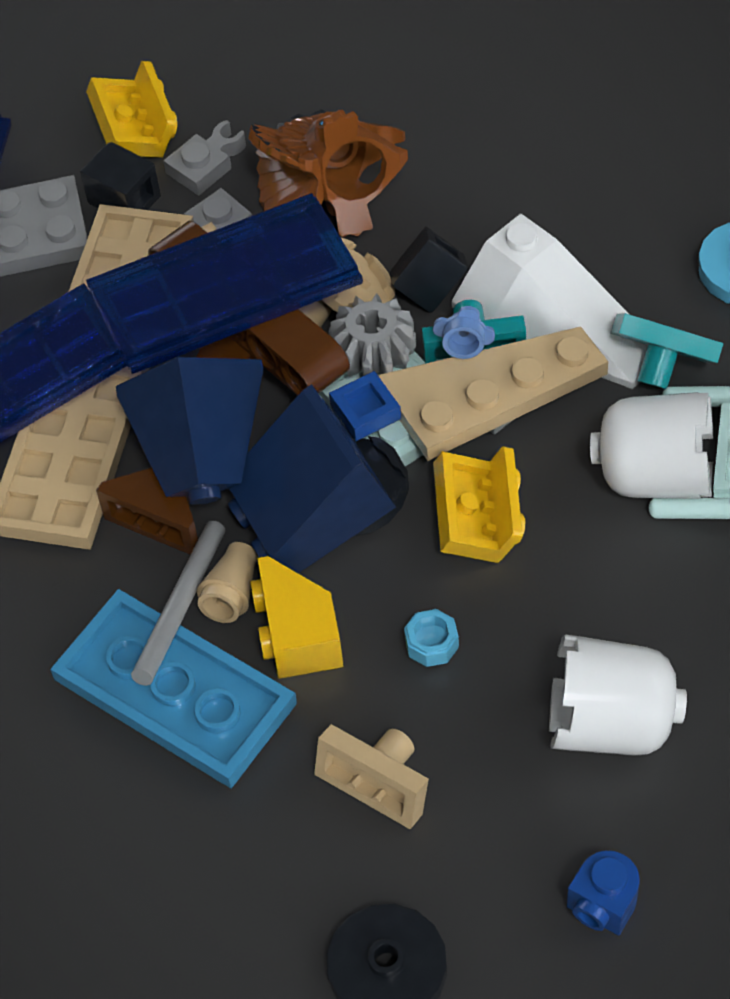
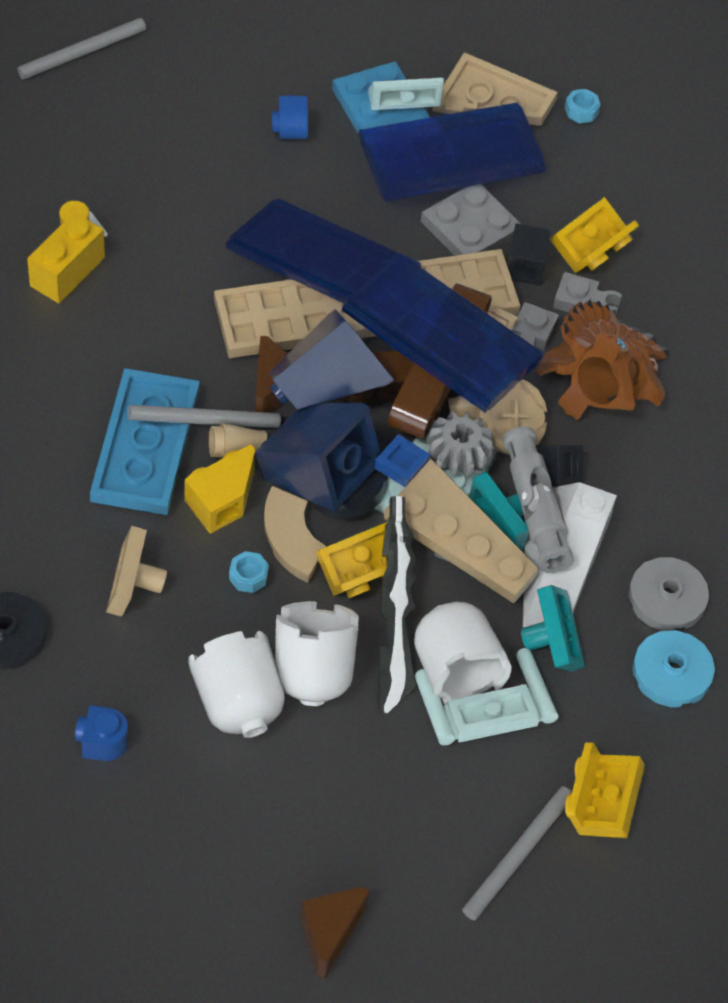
camera: 55 degrees right, 0 degrees up
medium blue plate [433,306,495,359] -> none
none -> tan tile [264,486,326,583]
none -> white cylinder [275,601,359,706]
none -> pearl dark grey sword [379,496,416,715]
none -> light grey piece [502,426,574,573]
none -> light grey plate [628,557,709,631]

